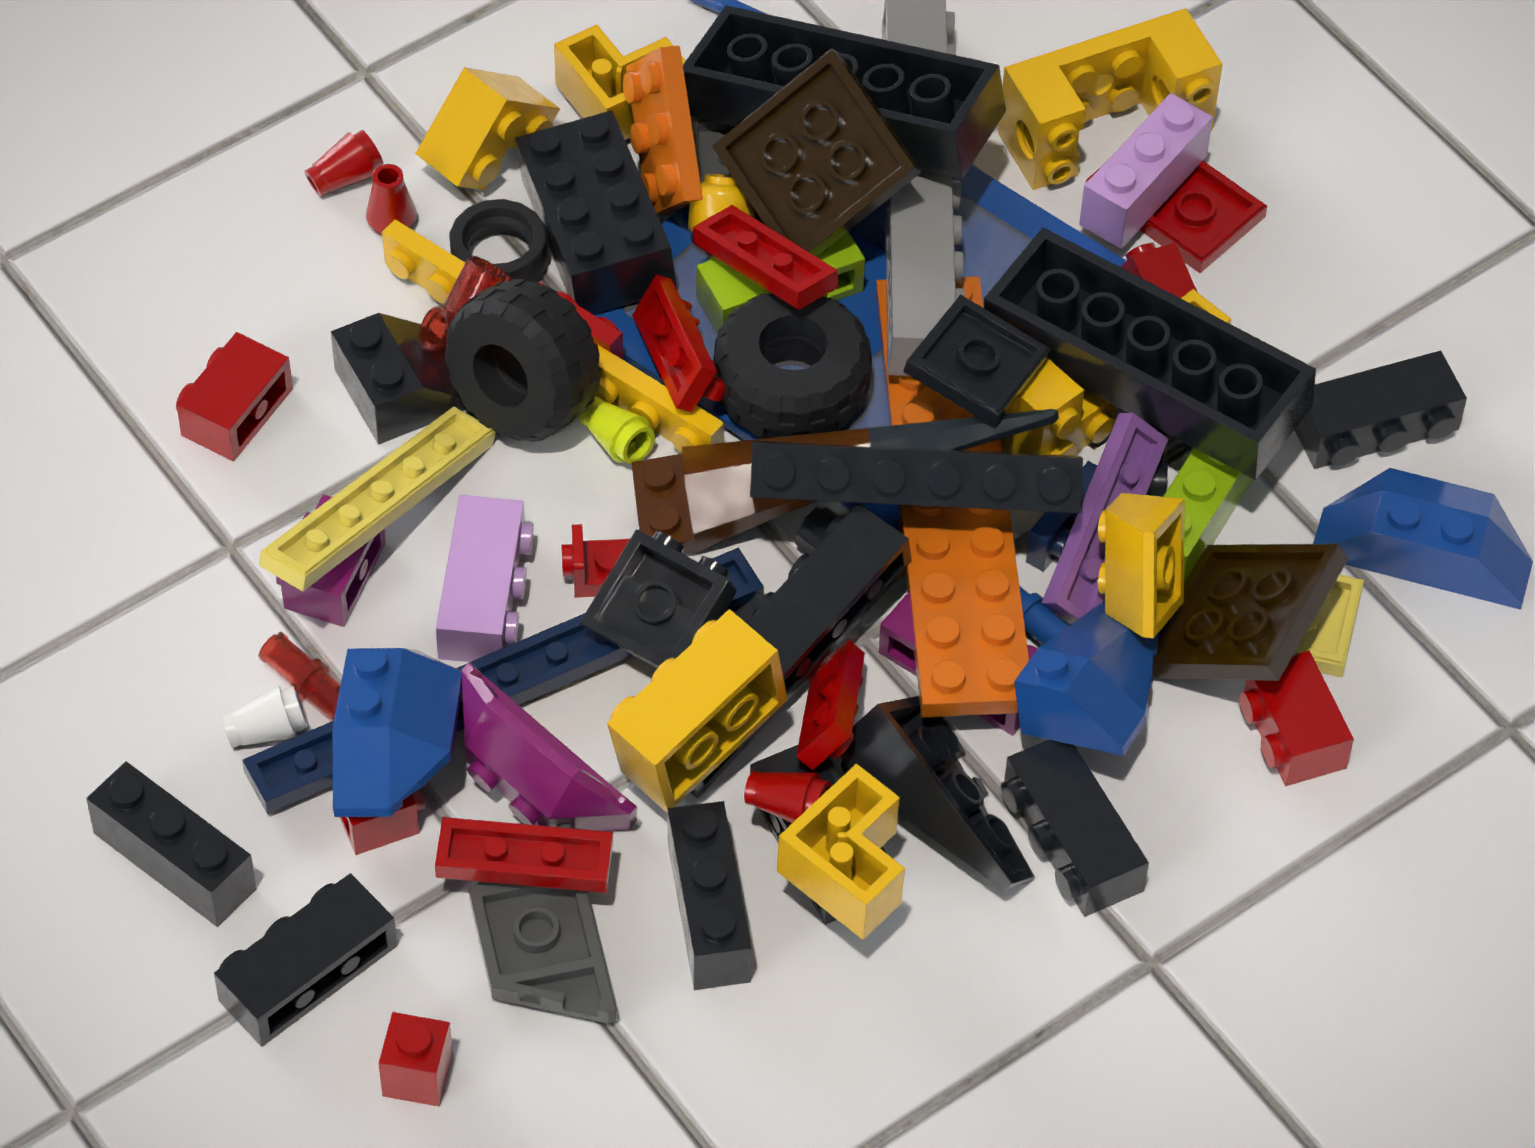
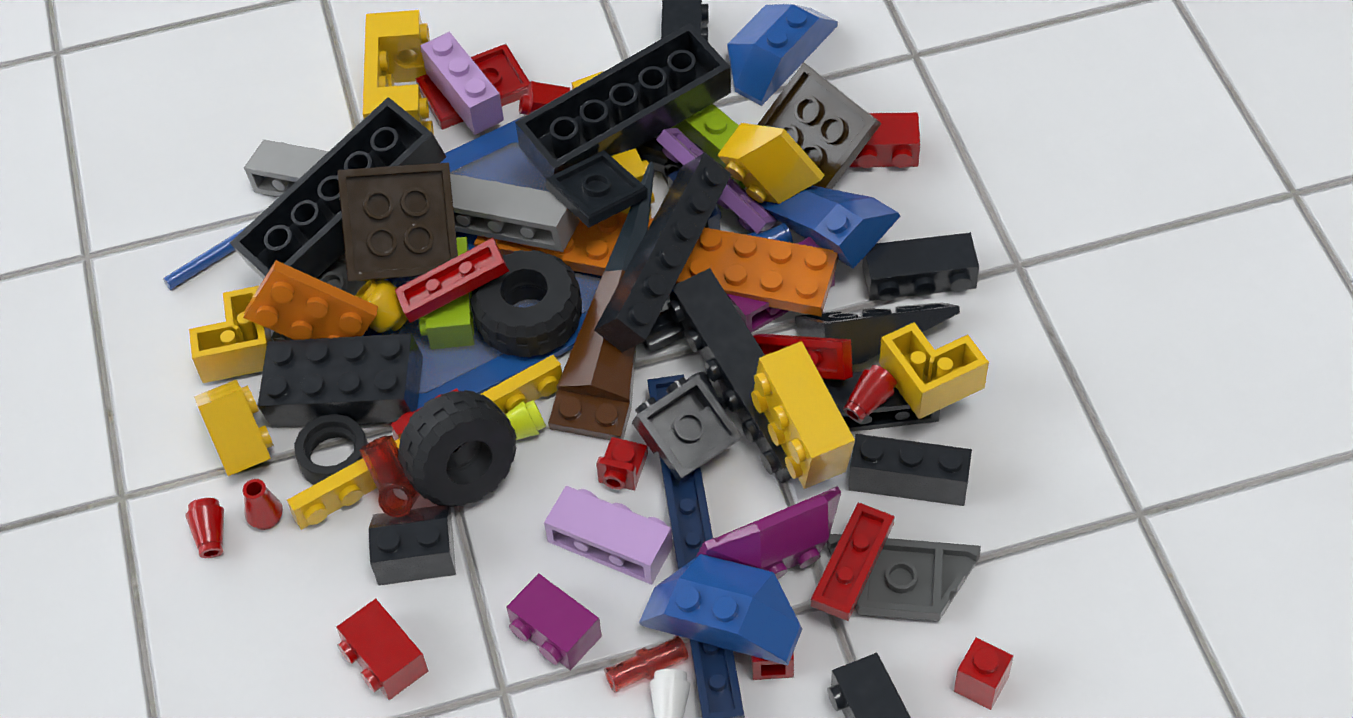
camera: 65 degrees left, 0 degrees up
light yellow tile [259,406,496,592] -> none
red plate [632,274,725,412] -> none

